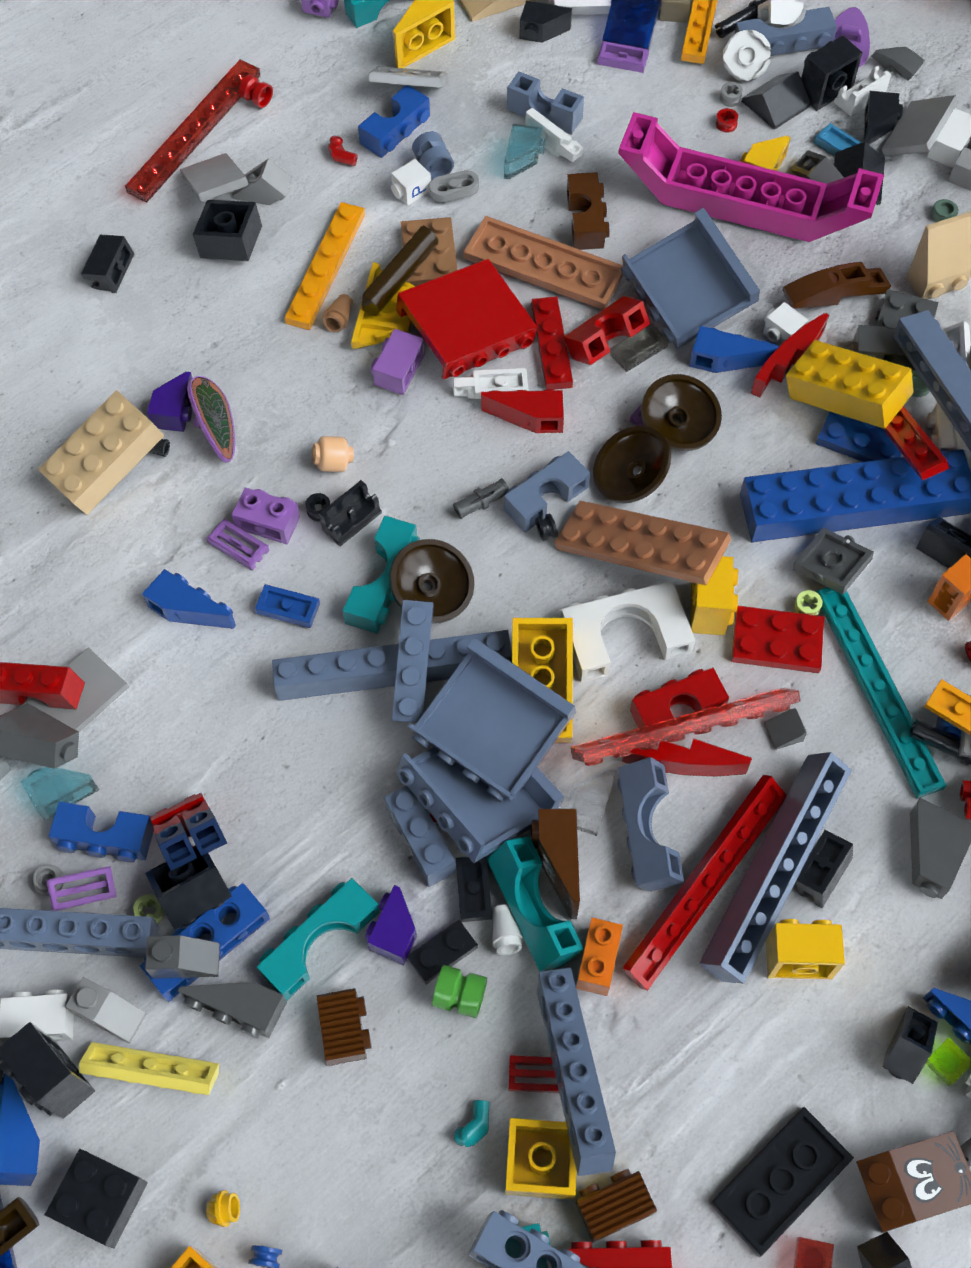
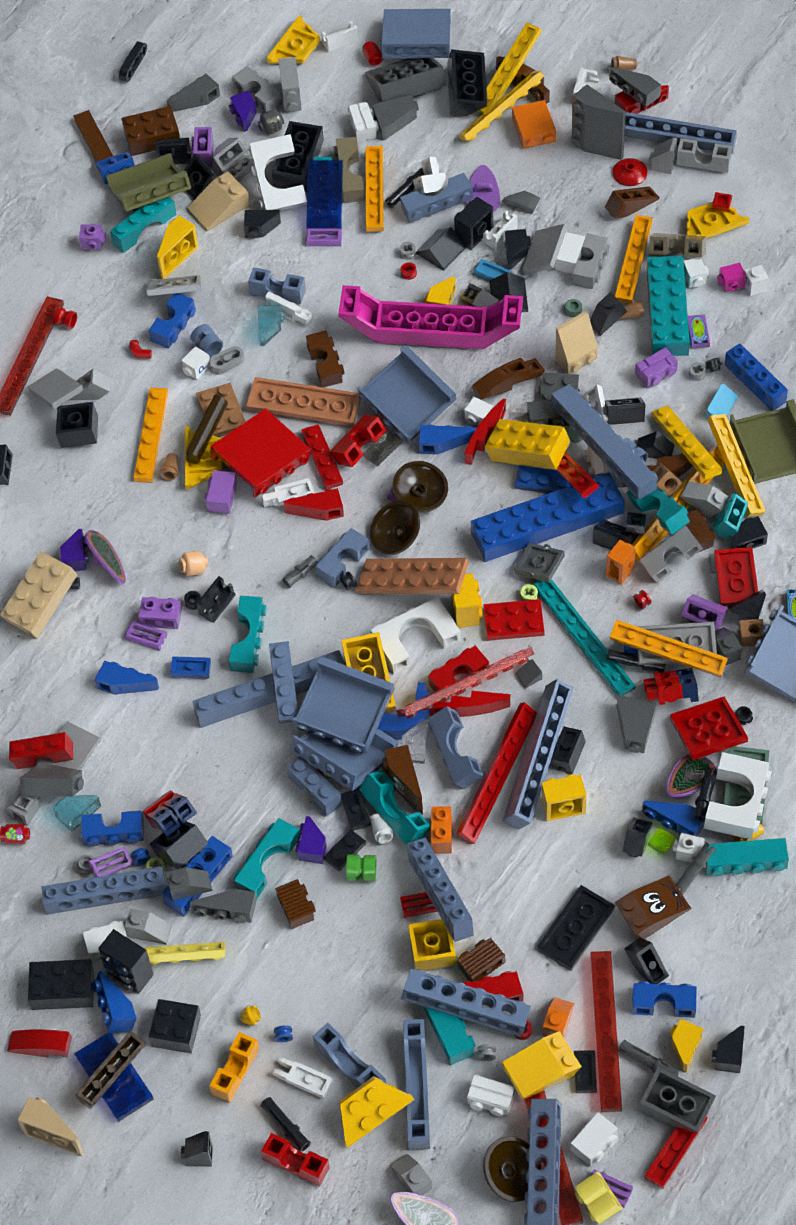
camera: 10 degrees left, 5 degrees down
dark brown dish [389,539,475,624] -> none
teal arm [454,1100,489,1147] -> none
white tile [722,30,771,81] -> none
none -> blue bush [131,848,151,866]
none -> blue arch [379,682,431,740]

